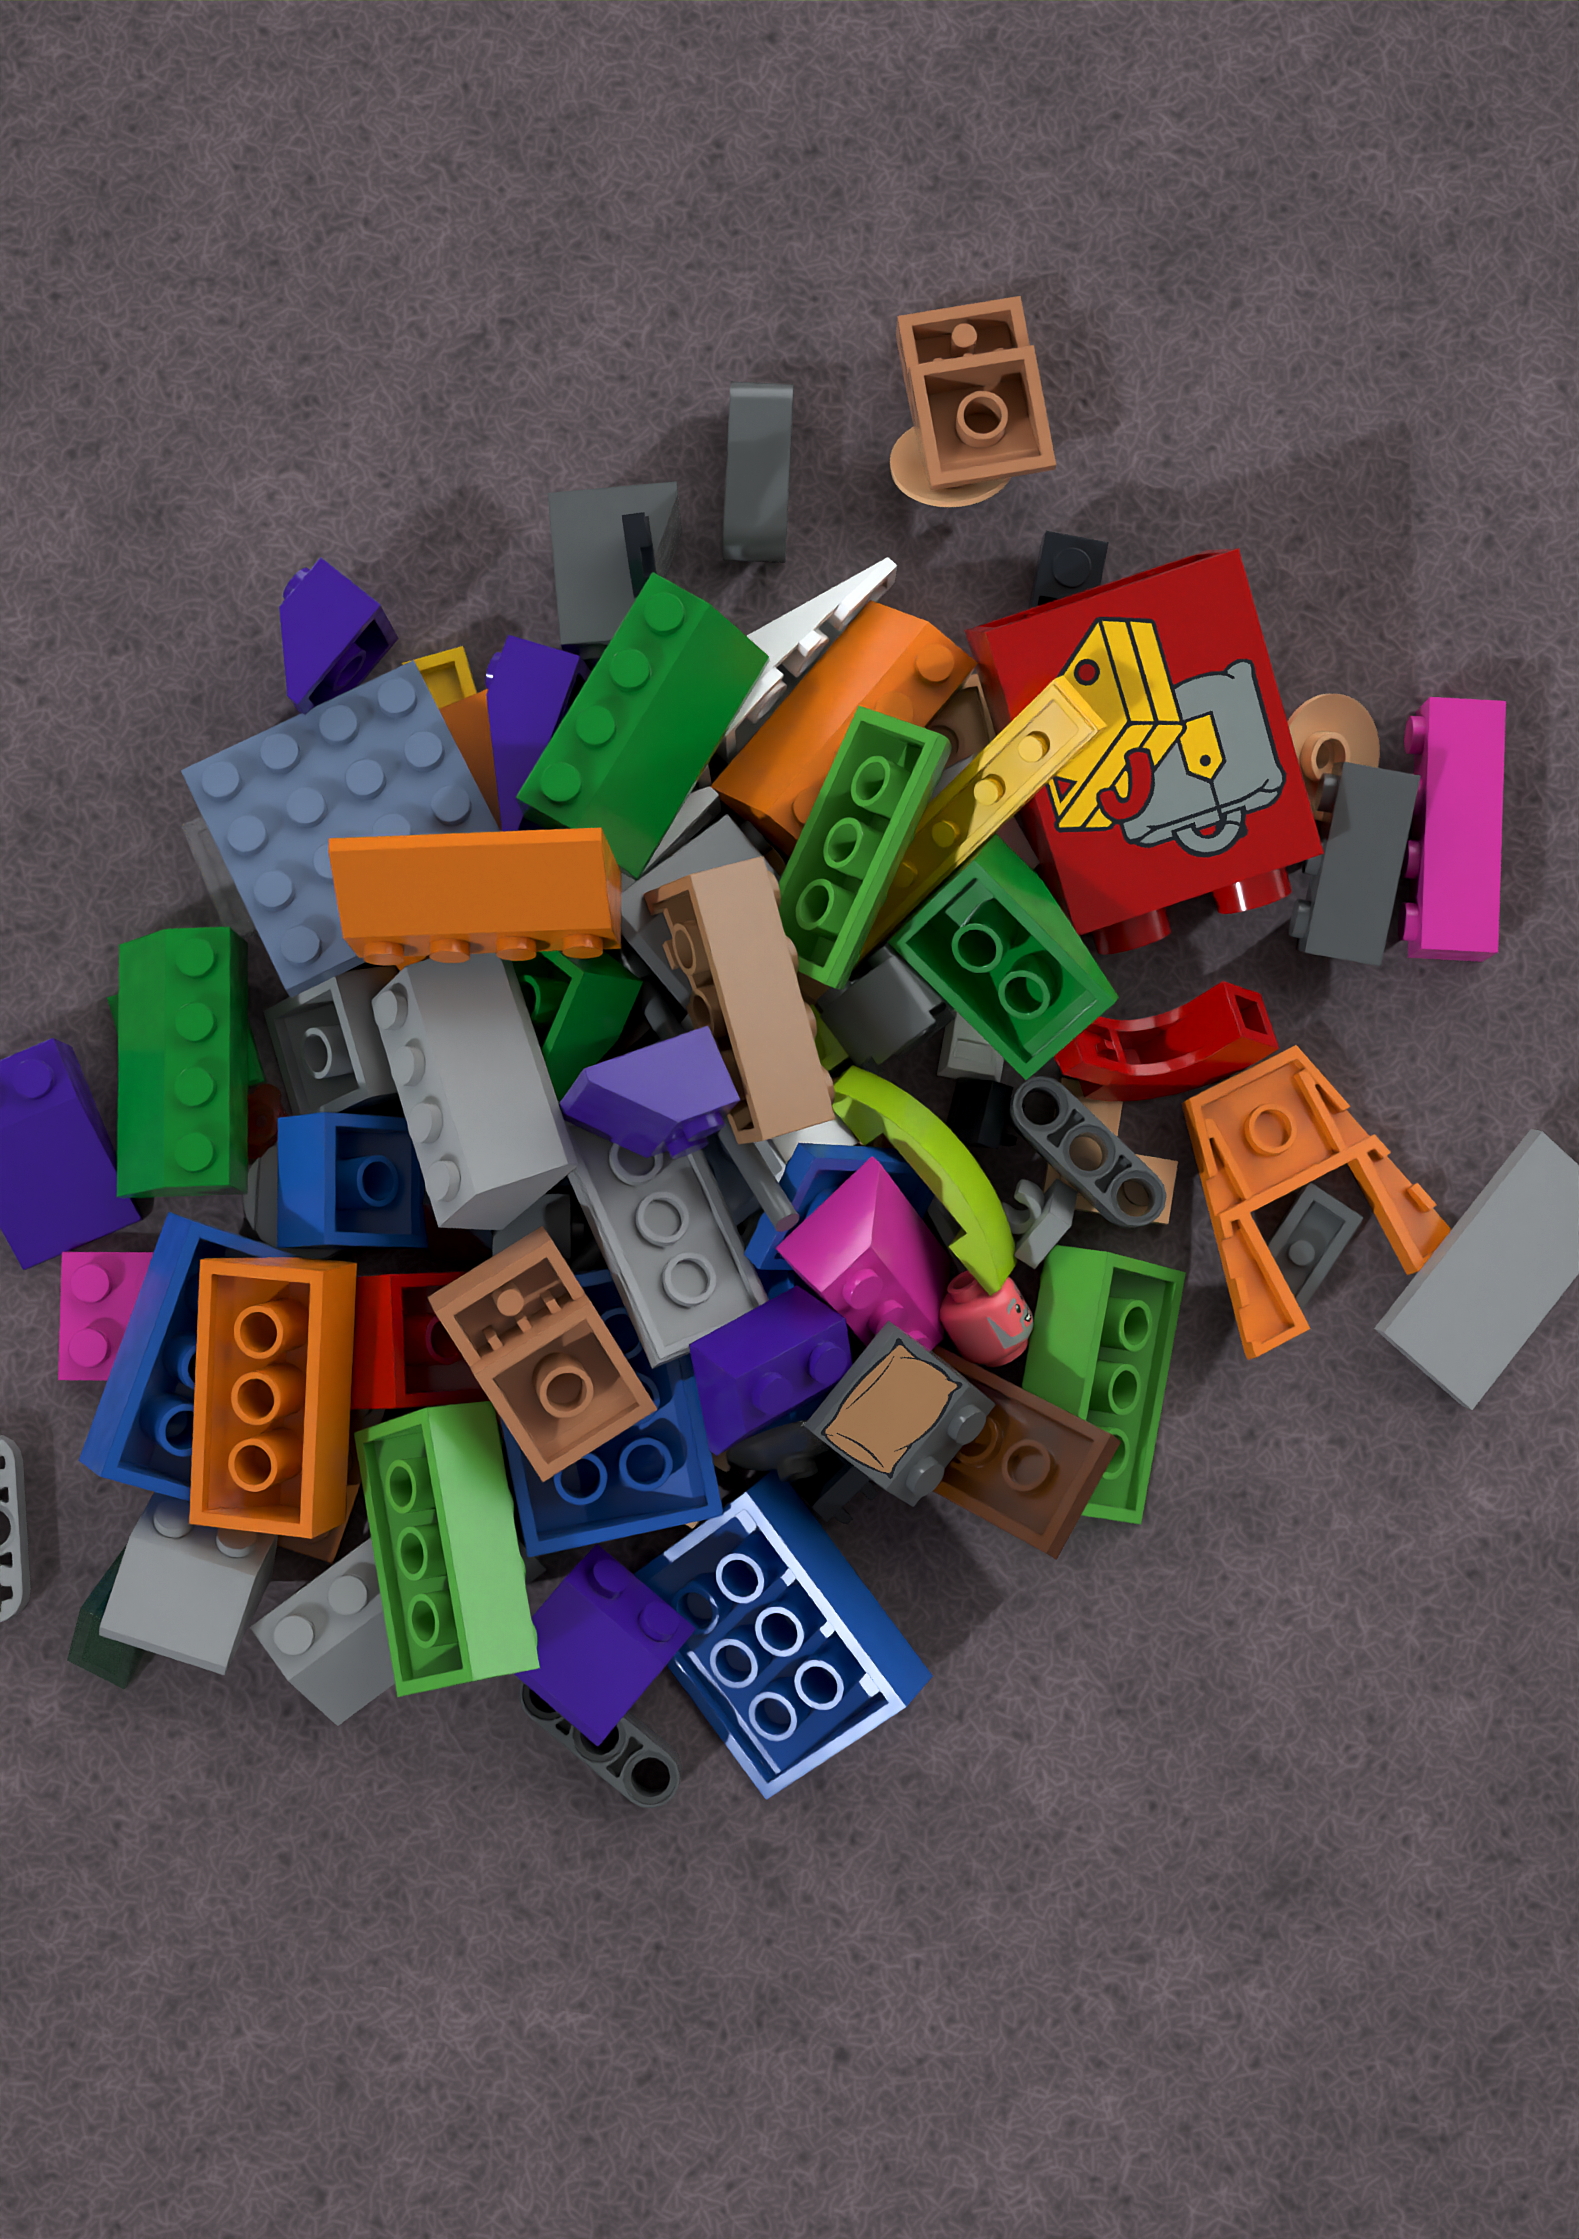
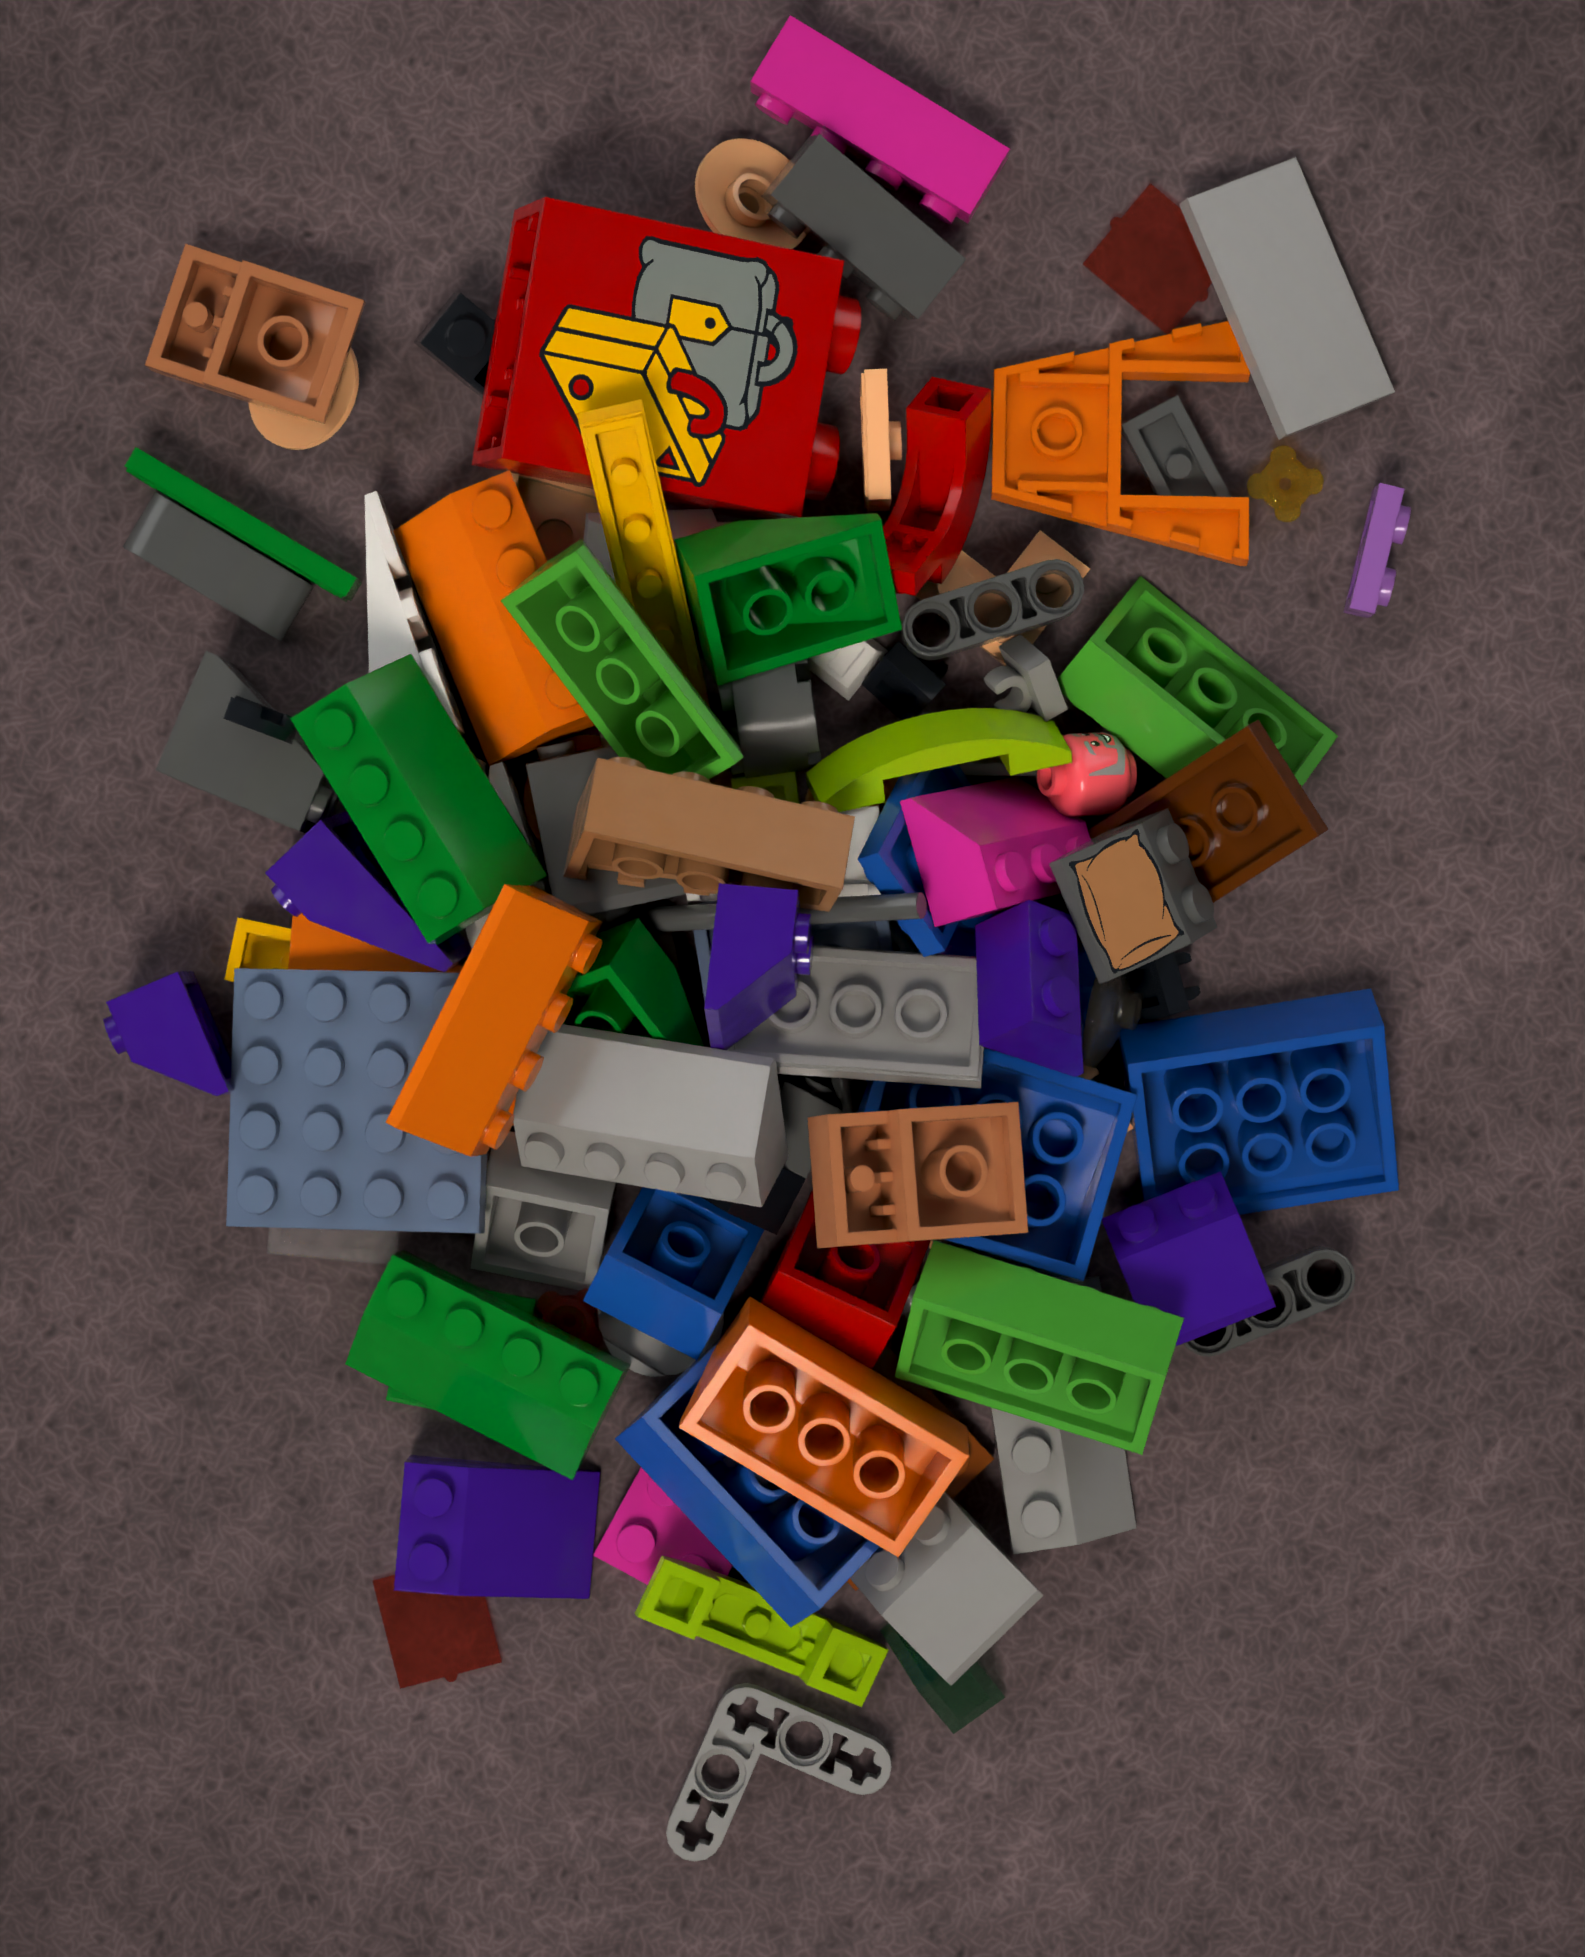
camera: 60 degrees left, 5 degrees up
none -> green tile [125,447,362,603]
none -> lime slope [635,1556,889,1707]
none -> light nougat plate [860,369,902,512]
none -> clear red piece [1083,183,1212,335]
none -> clear yellow plate [1247,446,1324,523]
none -> medium lavender plate [1344,483,1411,618]

